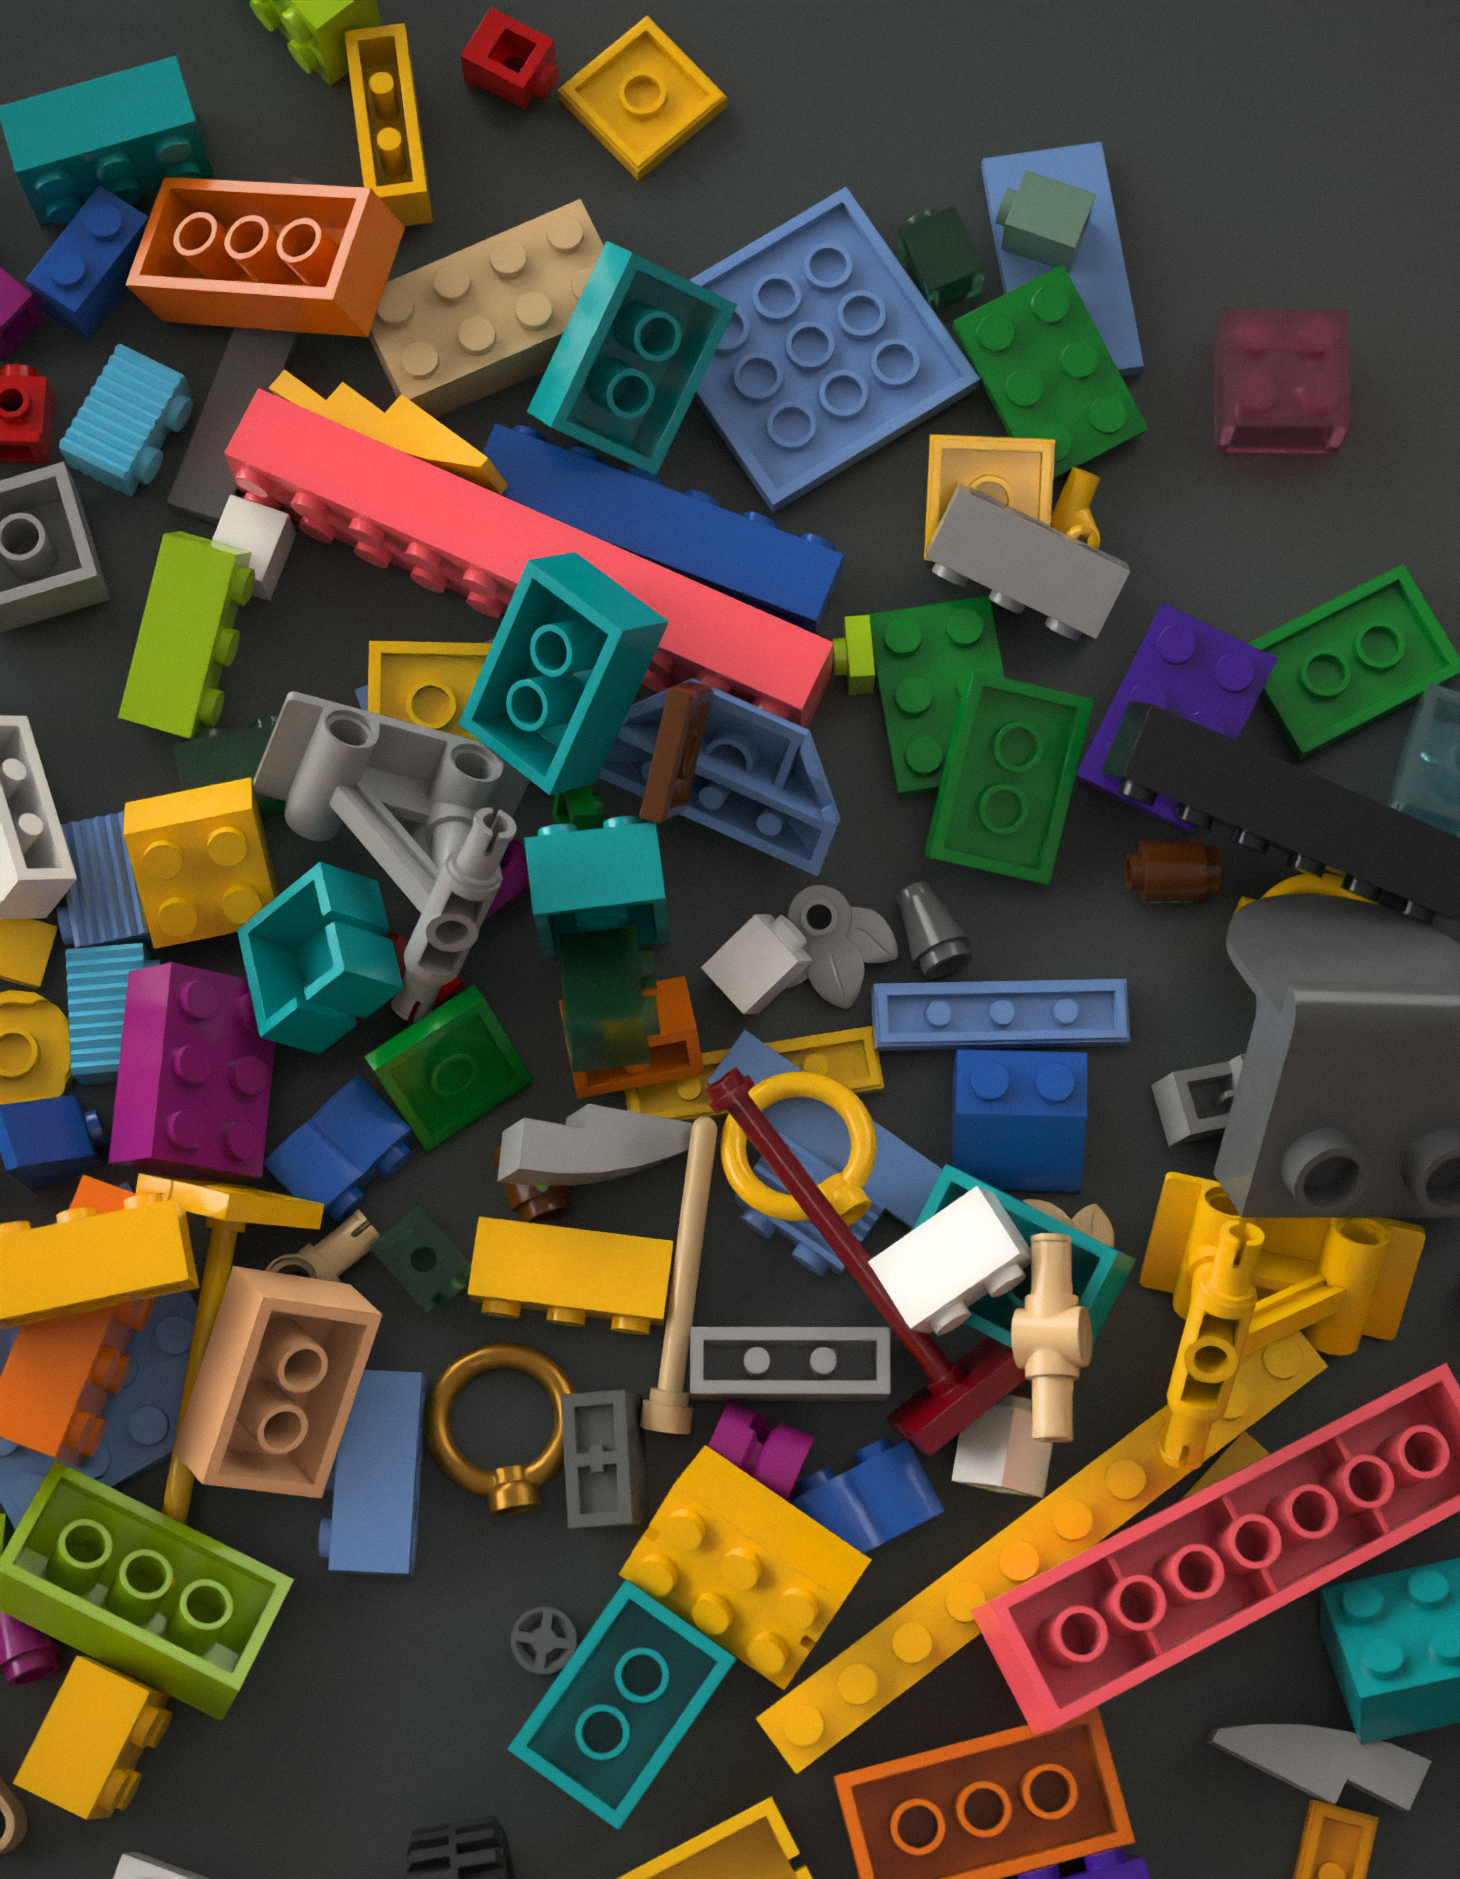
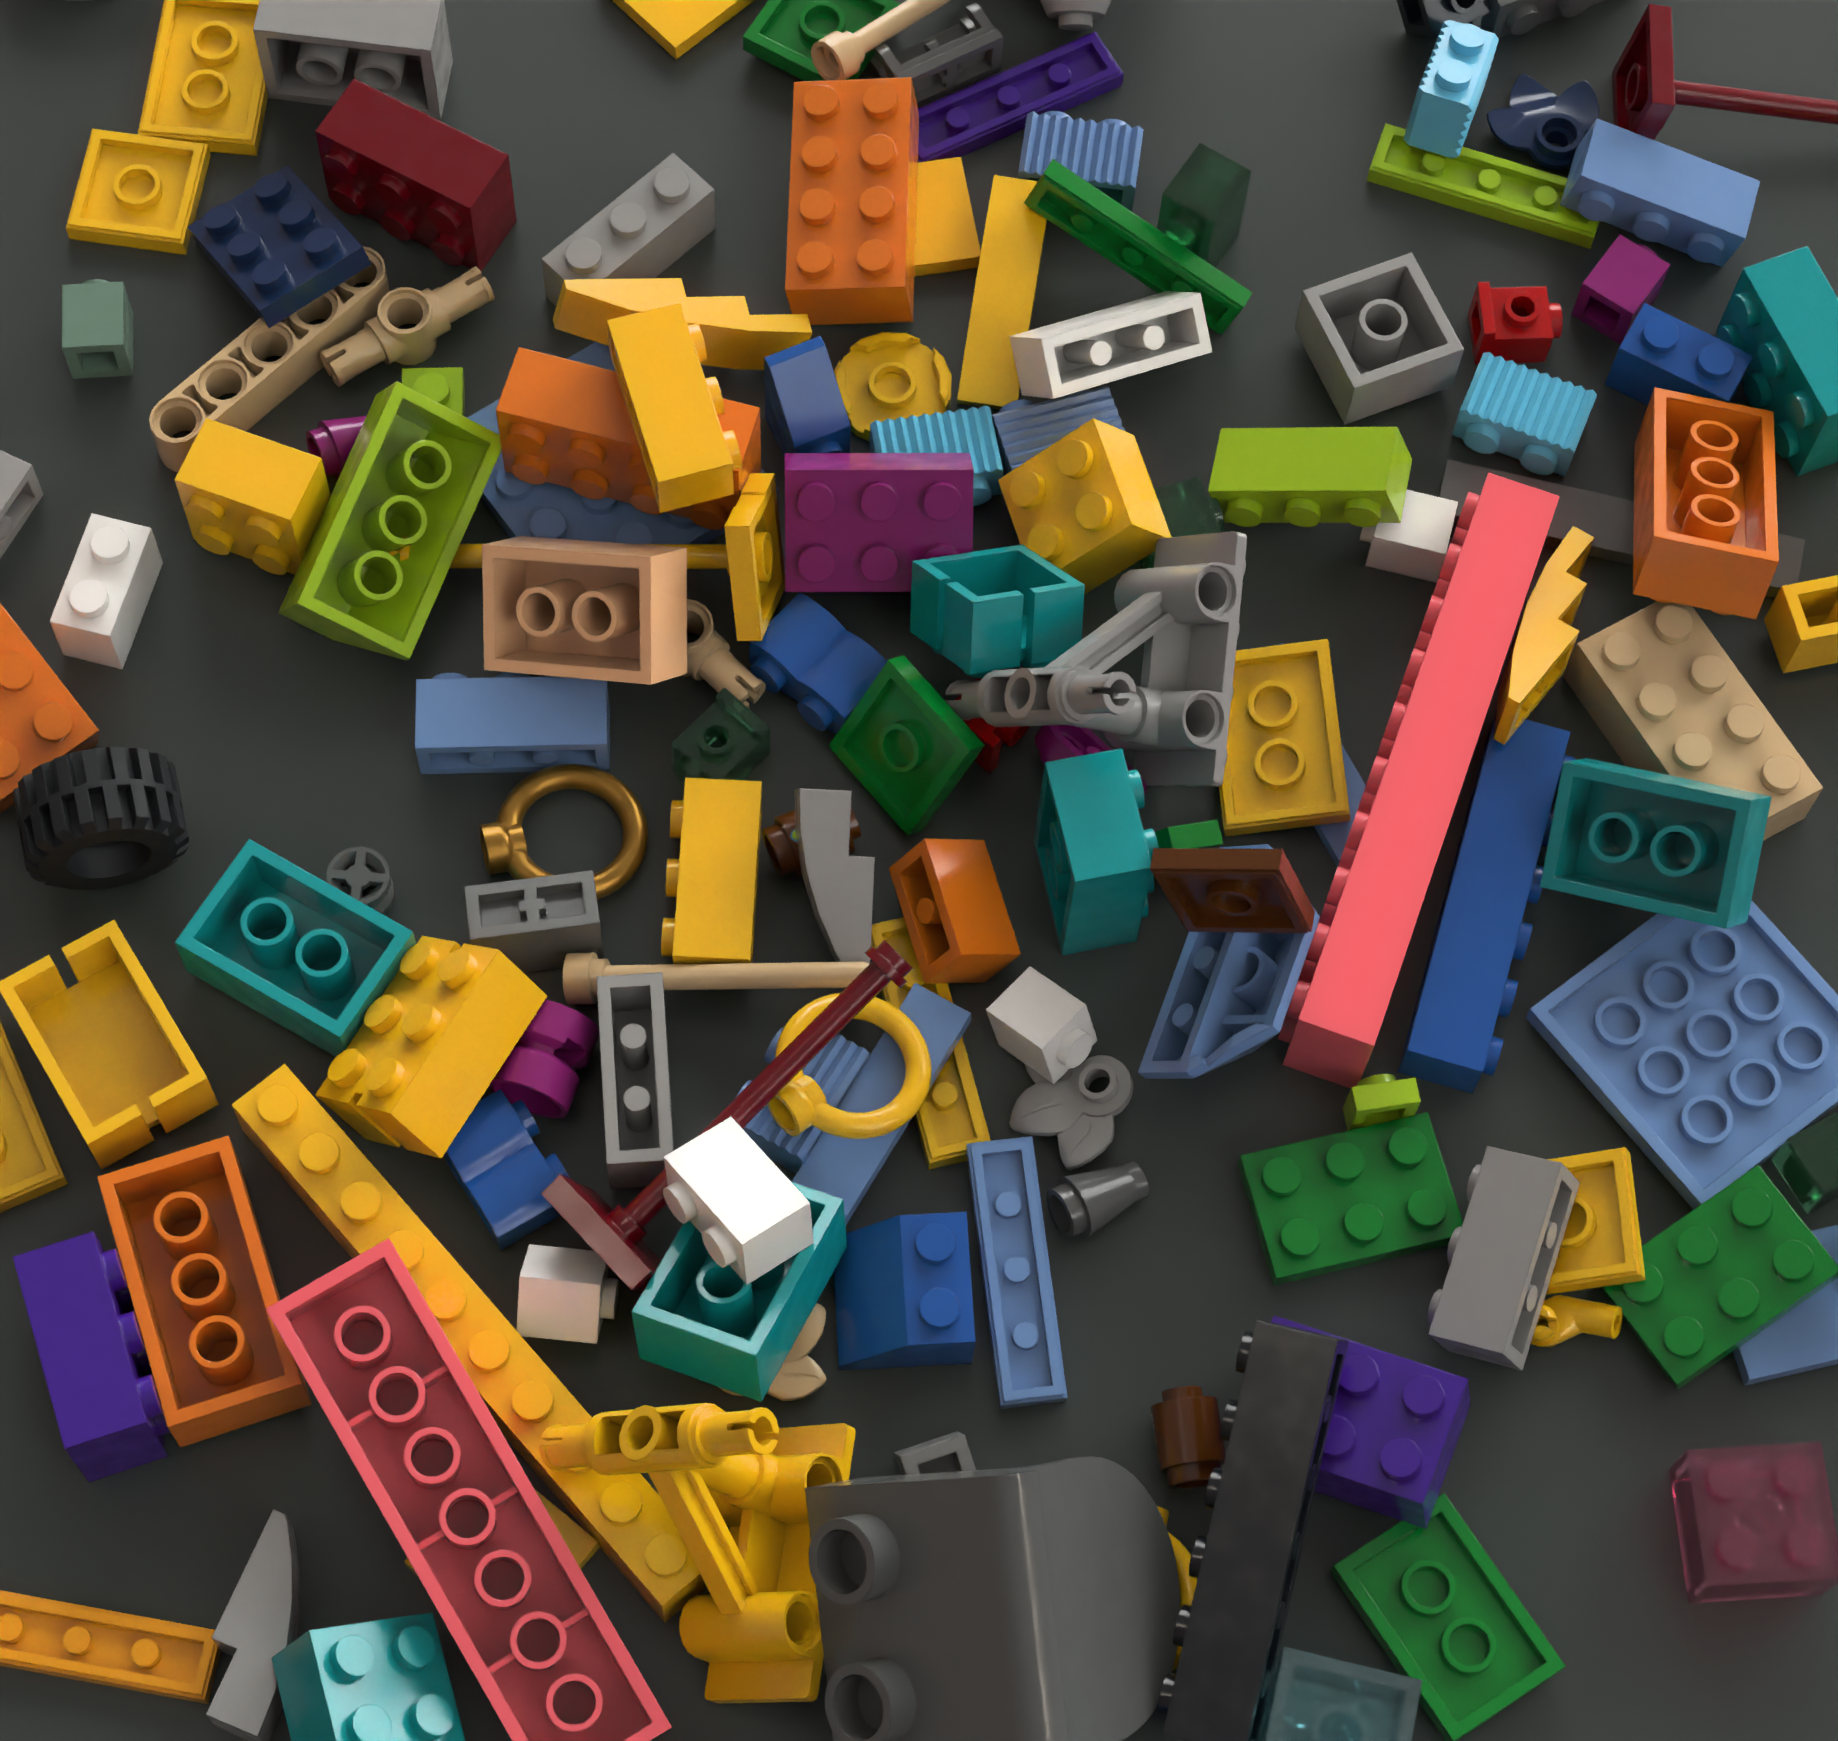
camera: 80 degrees right, 10 degrees down
teal brick [458,552,669,795] -> none
clear green brick [559,926,661,1073] -> none
green plate [923,670,1094,885] -> none
tan pin [1011,1233,1092,1443] -> none

